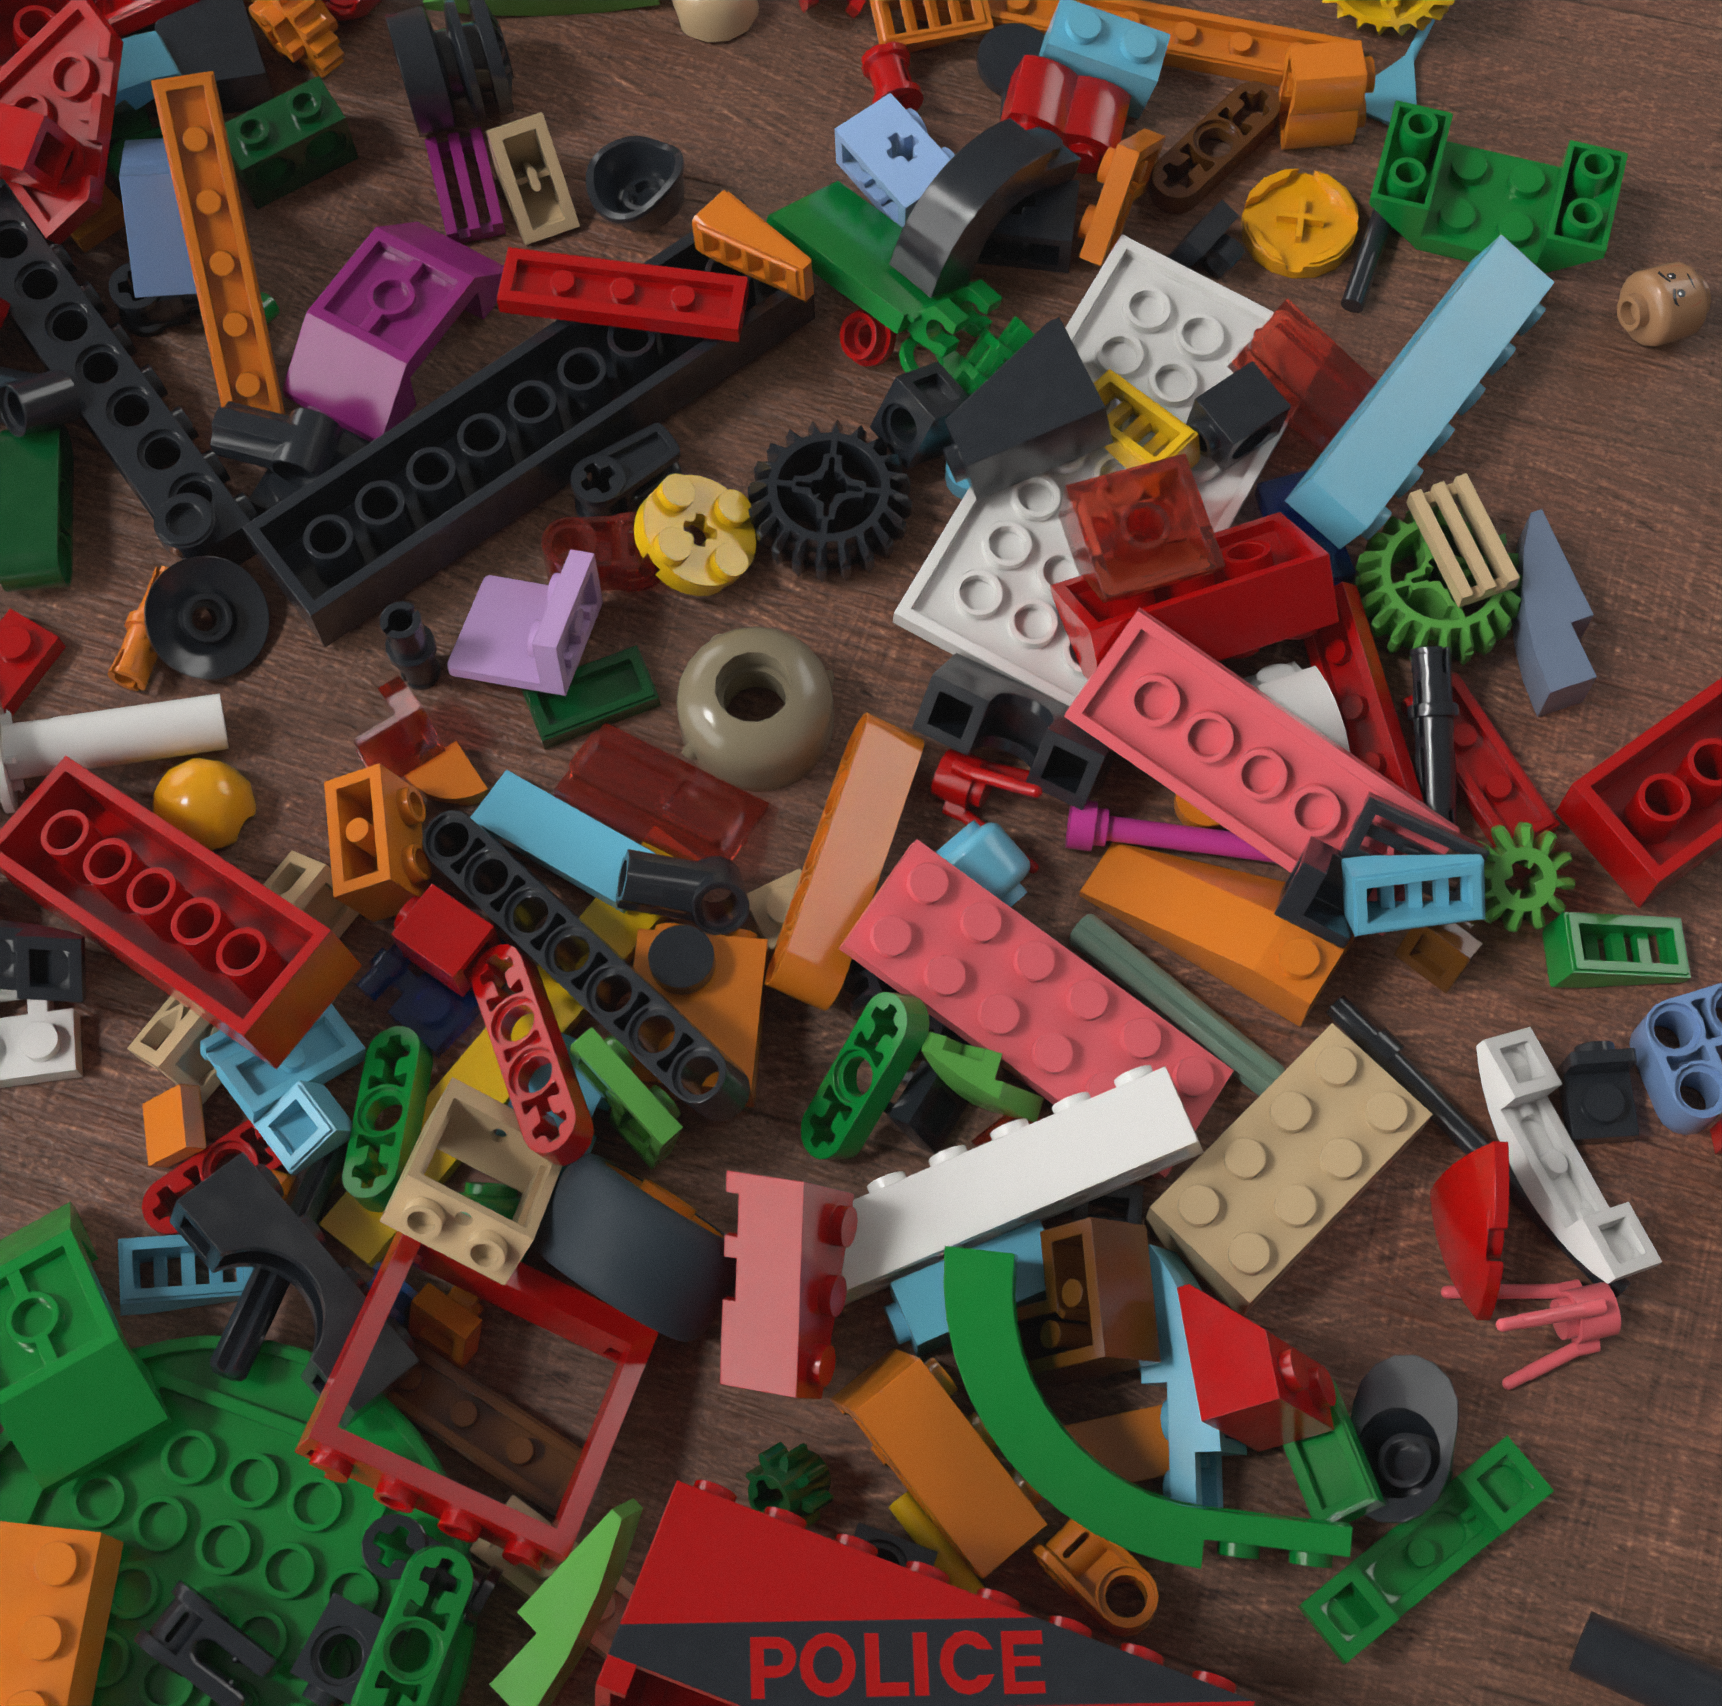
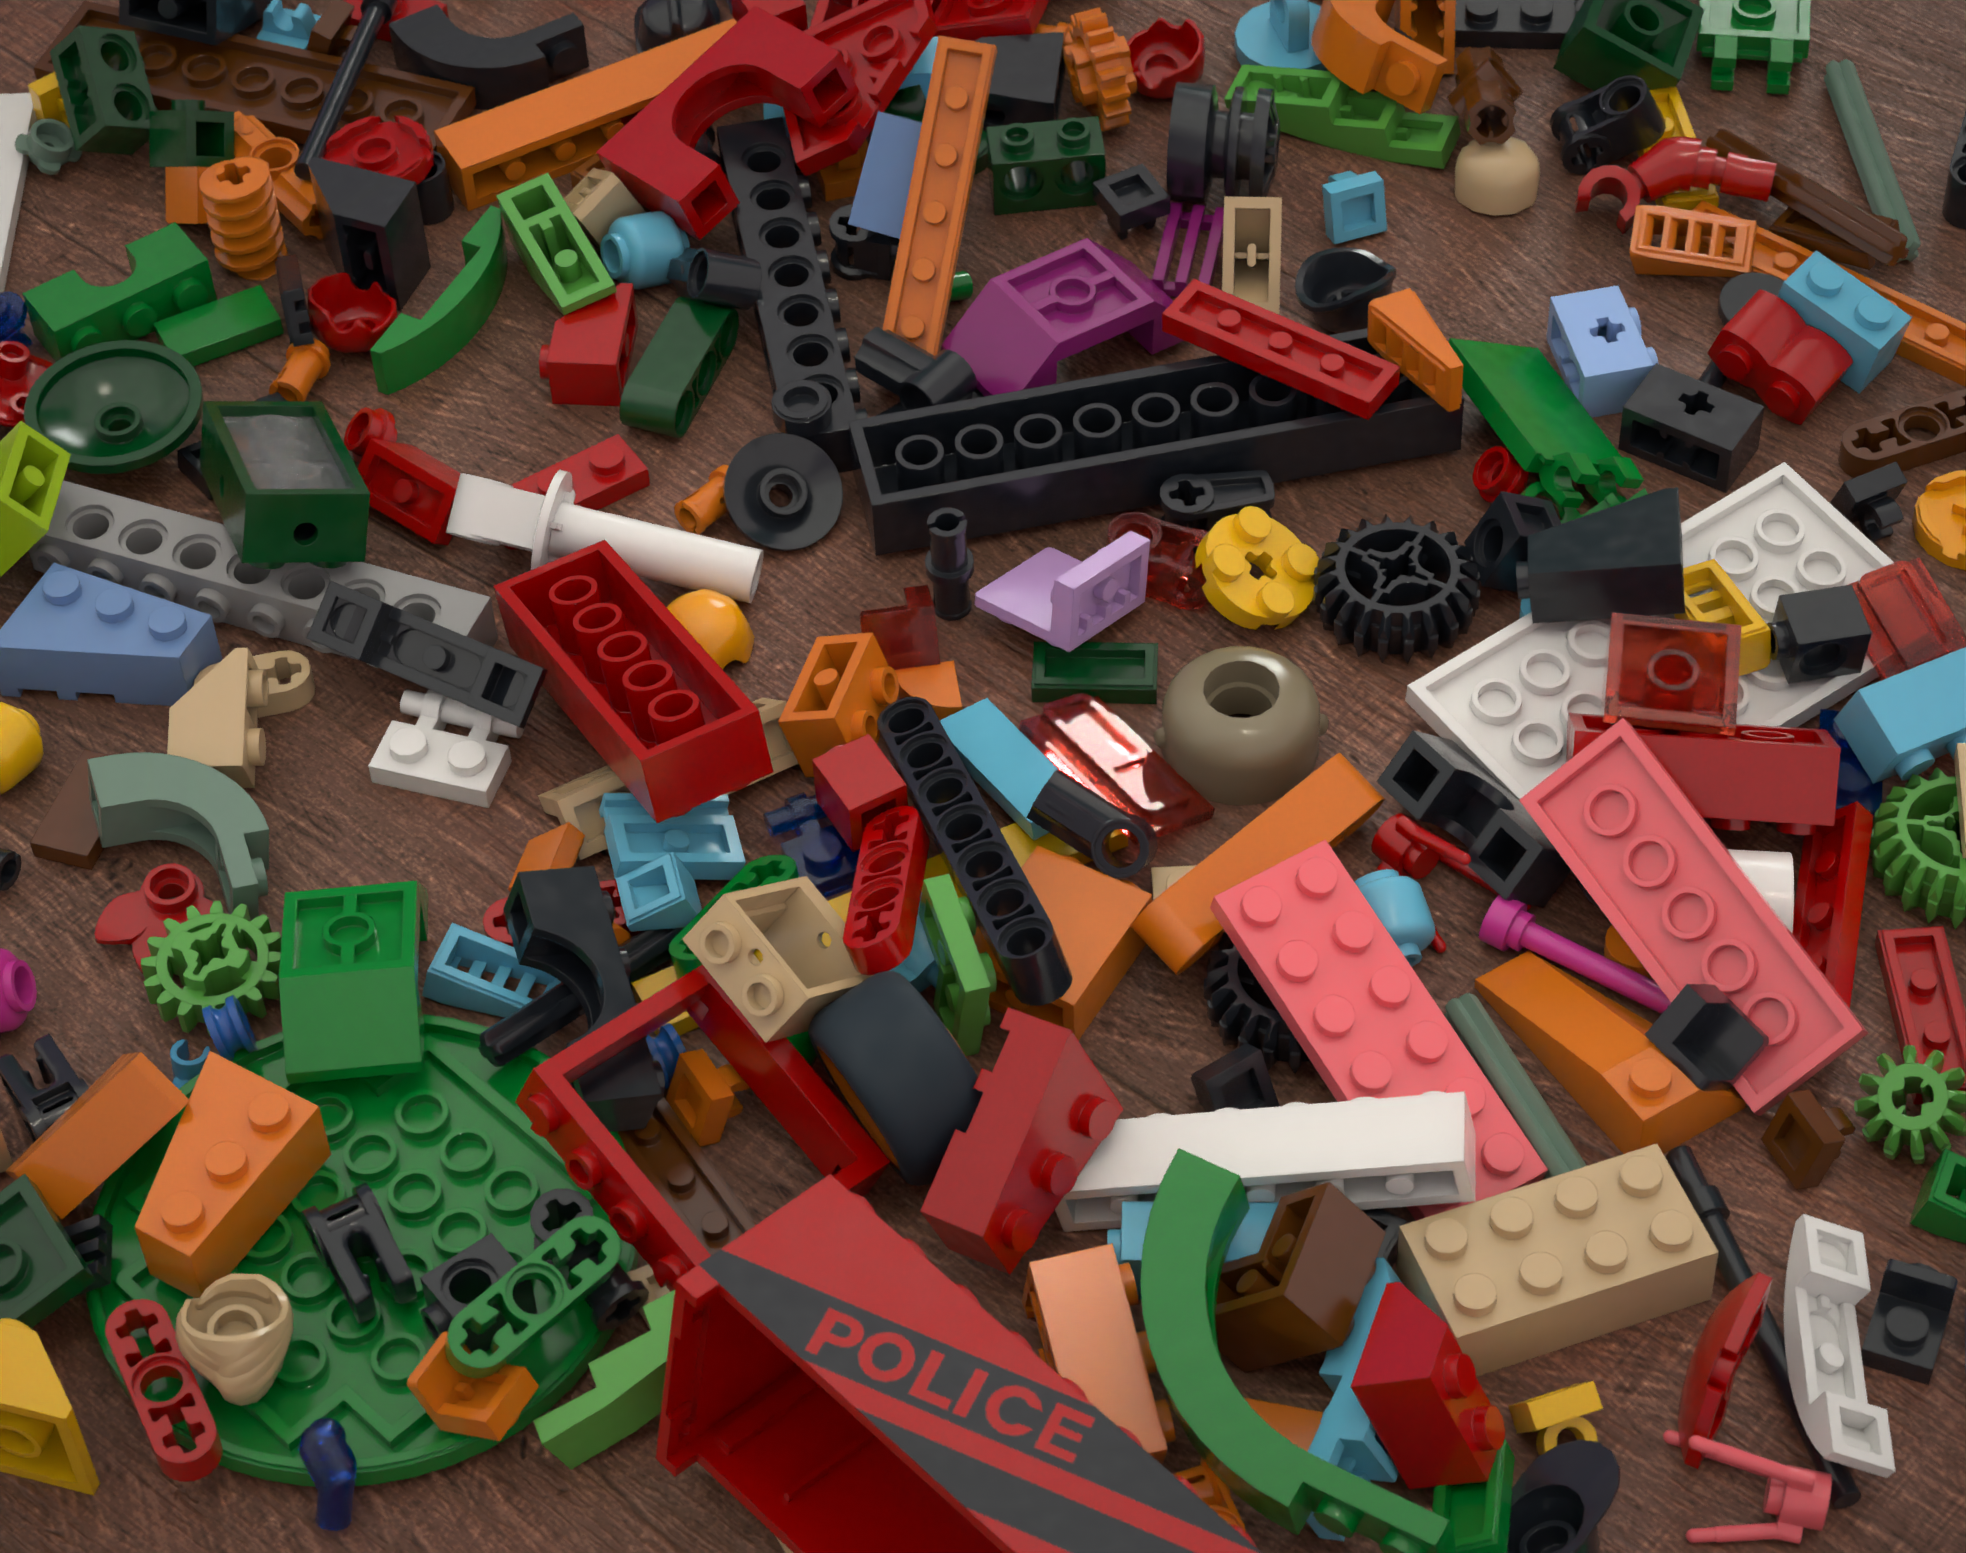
camera: 25 degrees right, 20 degrees down
black tile [648,925,716,995] -> none
green beam [801,992,929,1160] -> none
red bush [861,41,924,112] -> none
black arch [889,118,1081,298] -> none
bright green slope [921,1031,1044,1122] -> none
orange plate [1078,128,1166,266] -> none
black tile [1340,792,1490,901] -> none
medium azure slope [1341,854,1485,936] -> none
black pin [1407,646,1459,828] -> none
none -> black tile [1093,163,1170,240]
none -> medium azure tile [1322,171,1387,245]
none -> yellow tile [1508,1381,1603,1455]

